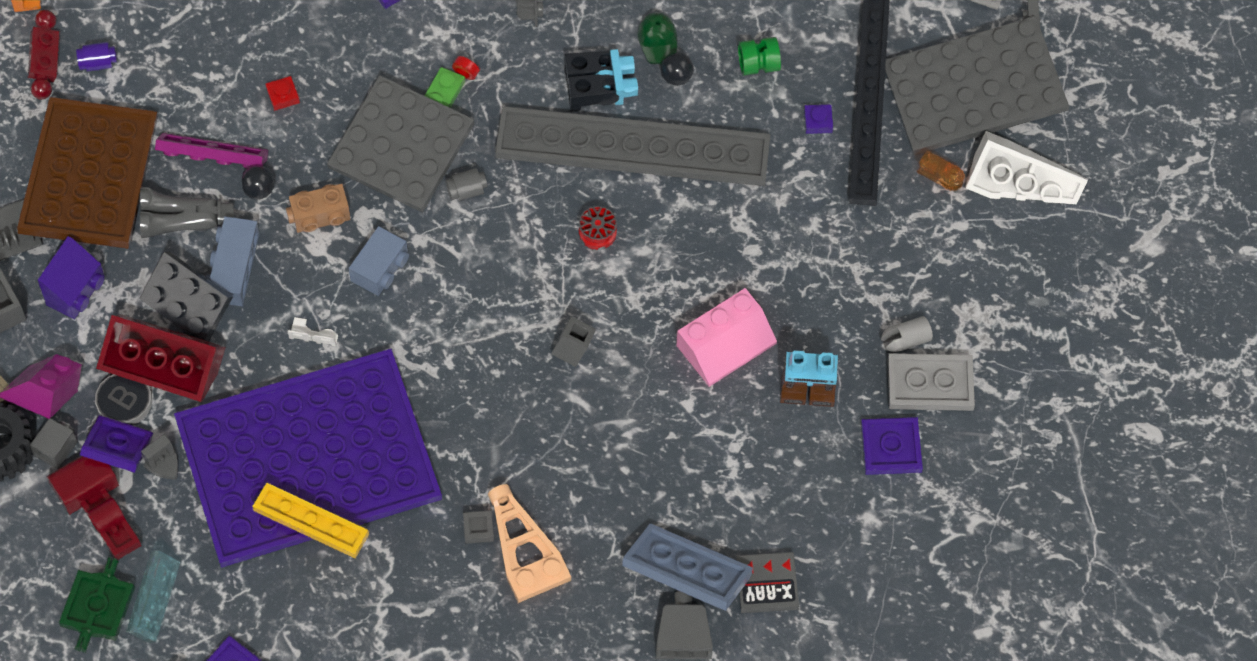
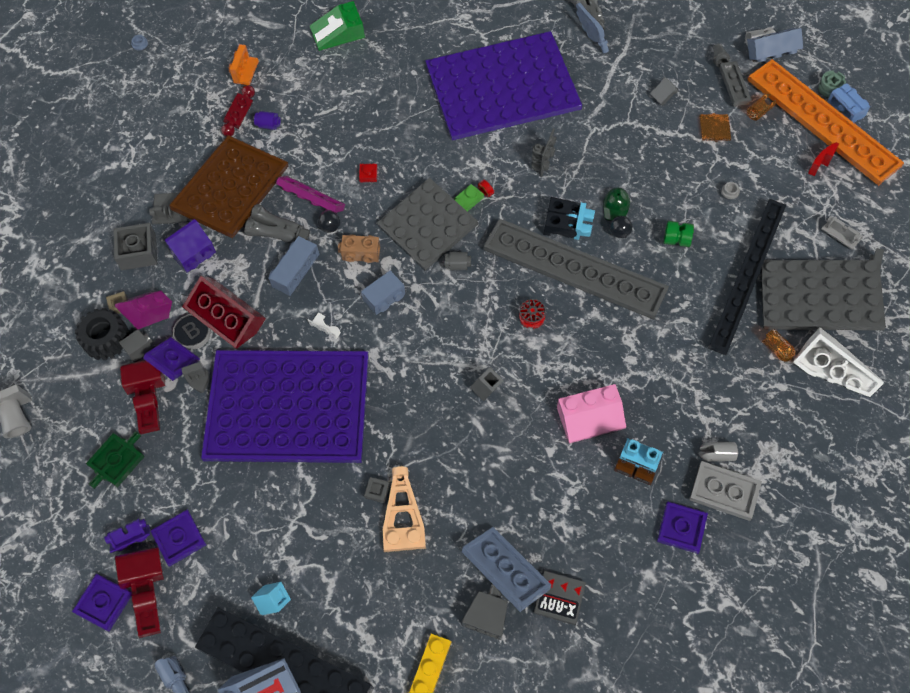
camera: 25 degrees right, 0 degrees up
clear light blue plate [126,550,180,643] -> none
plate [139,251,233,342] -> none
yellow plate [253,483,369,559] -> none
dark purple plate [804,105,833,134] -> none

